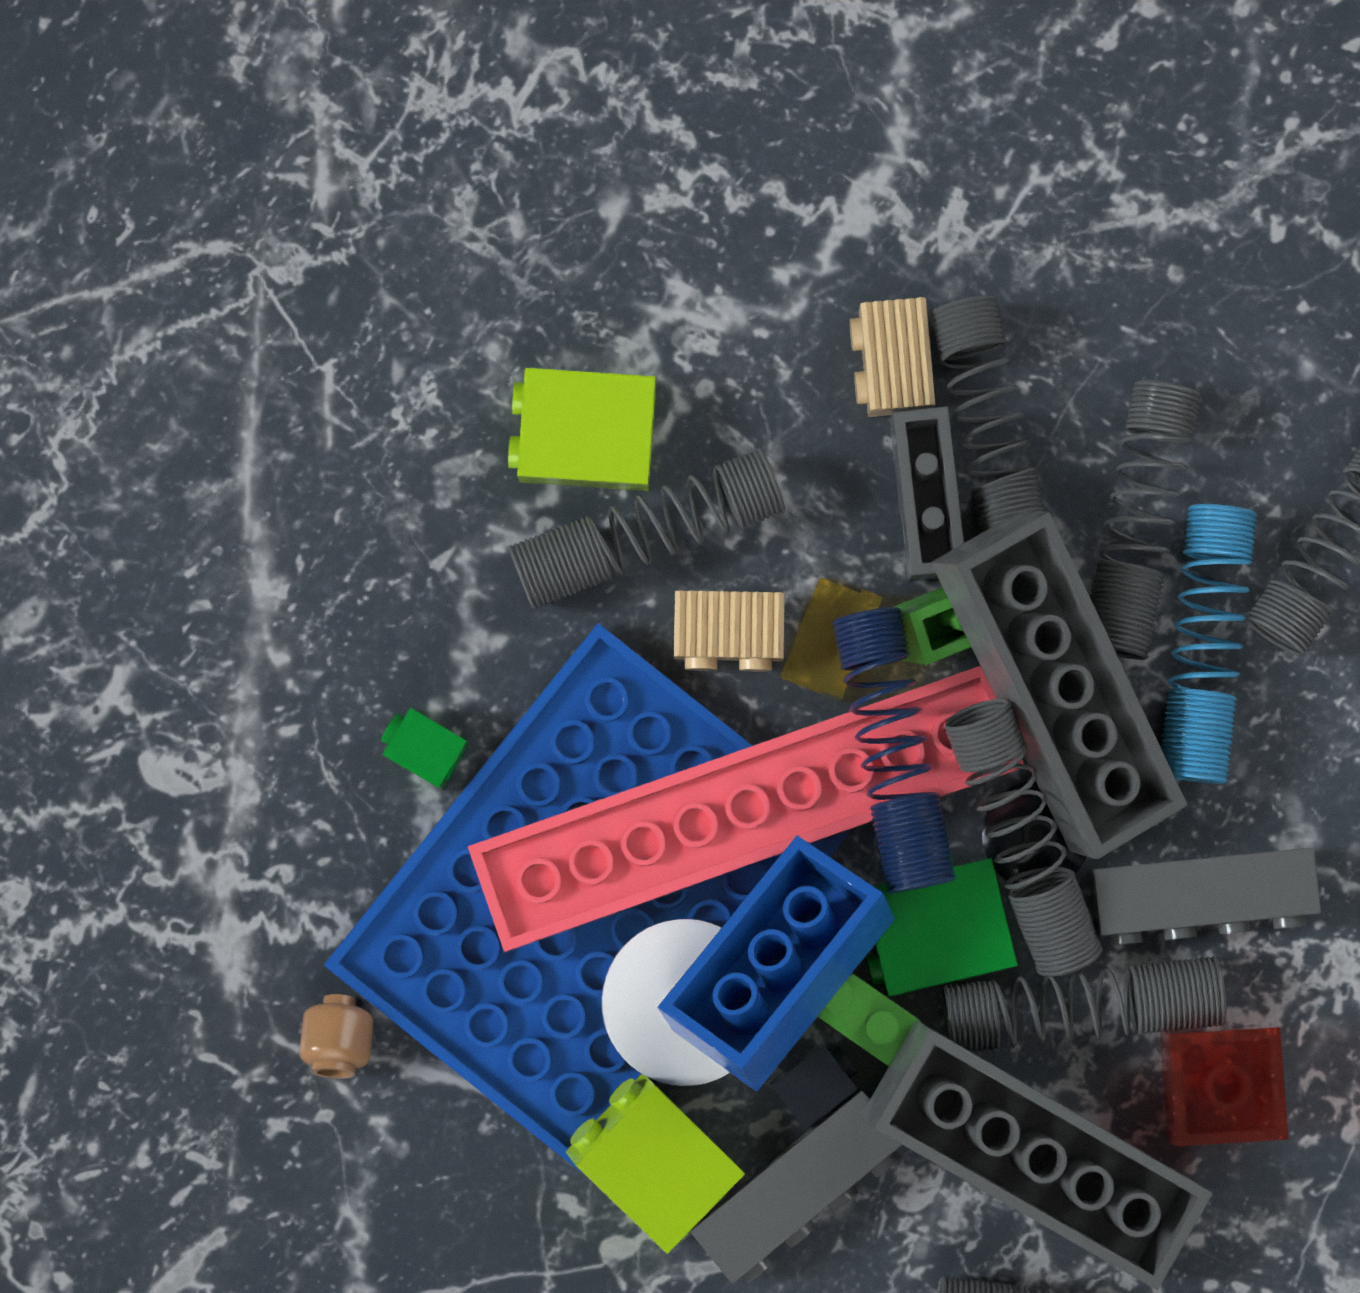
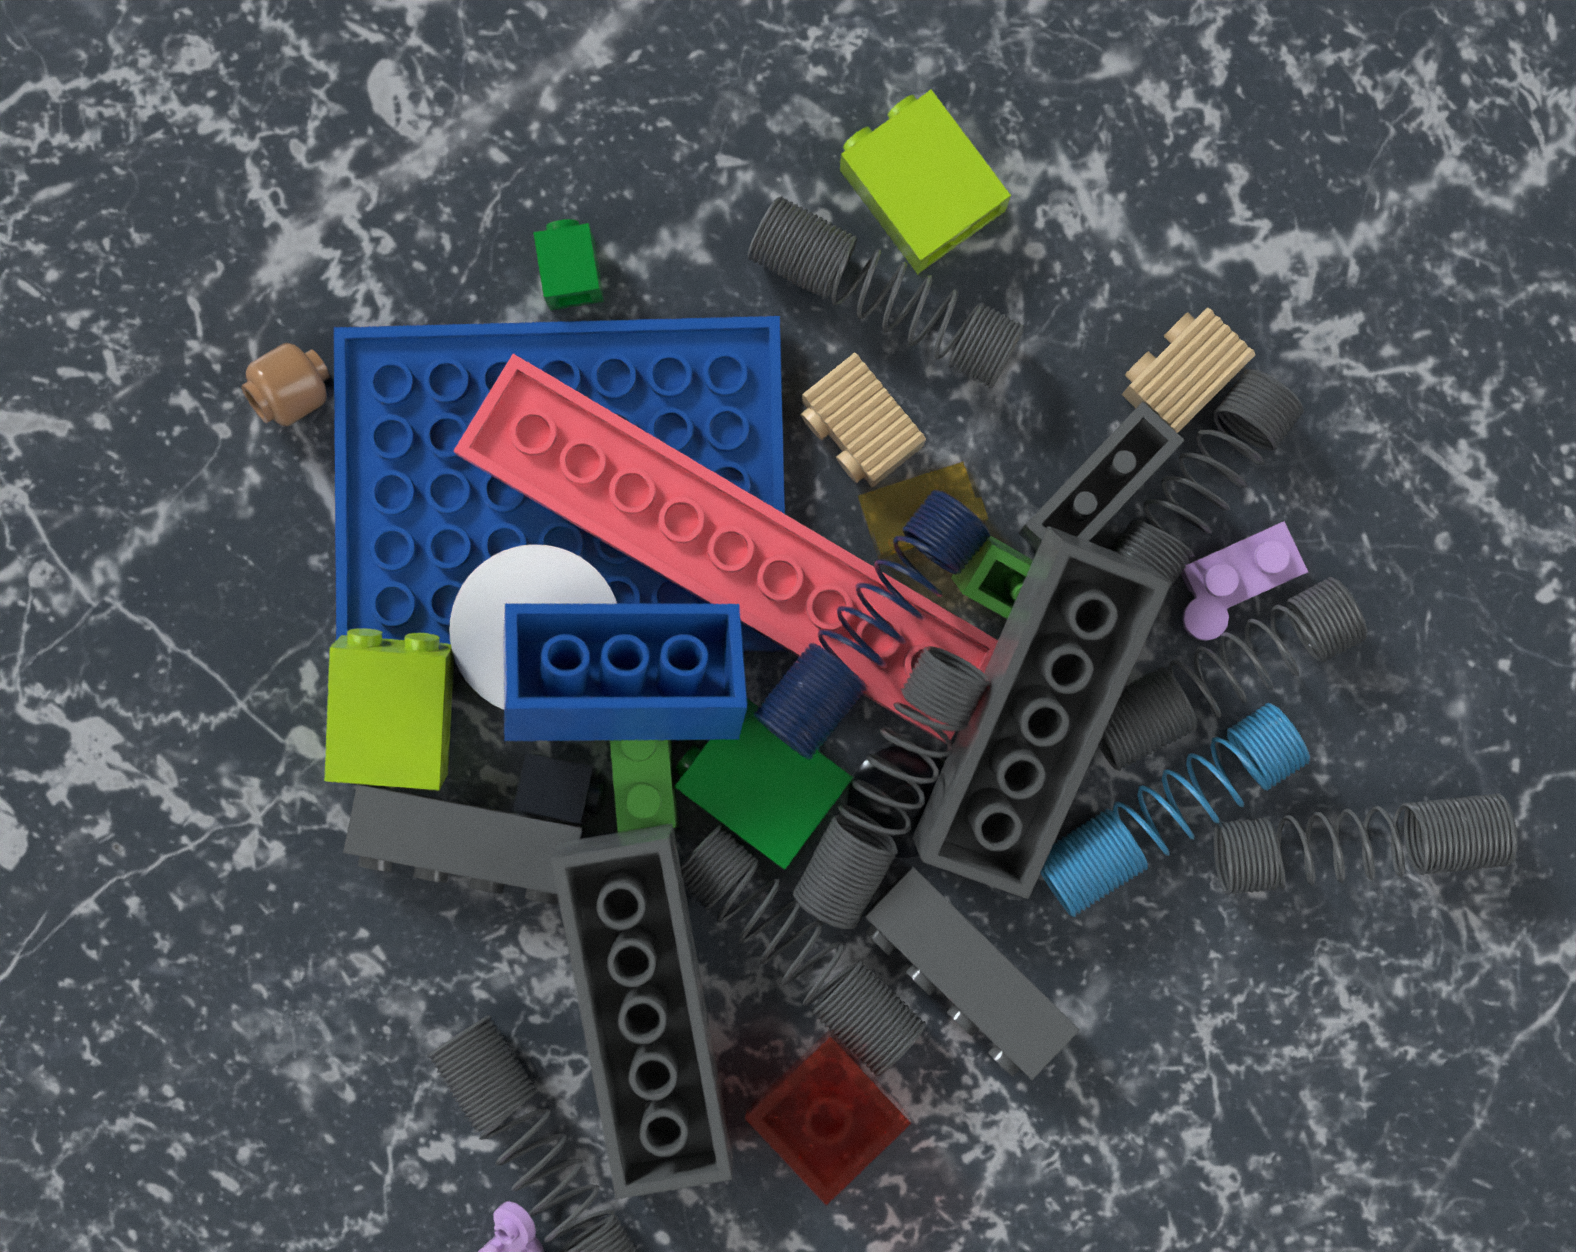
camera: 50 degrees right, 0 degrees up
none -> lavender hinge [1181,521,1308,641]

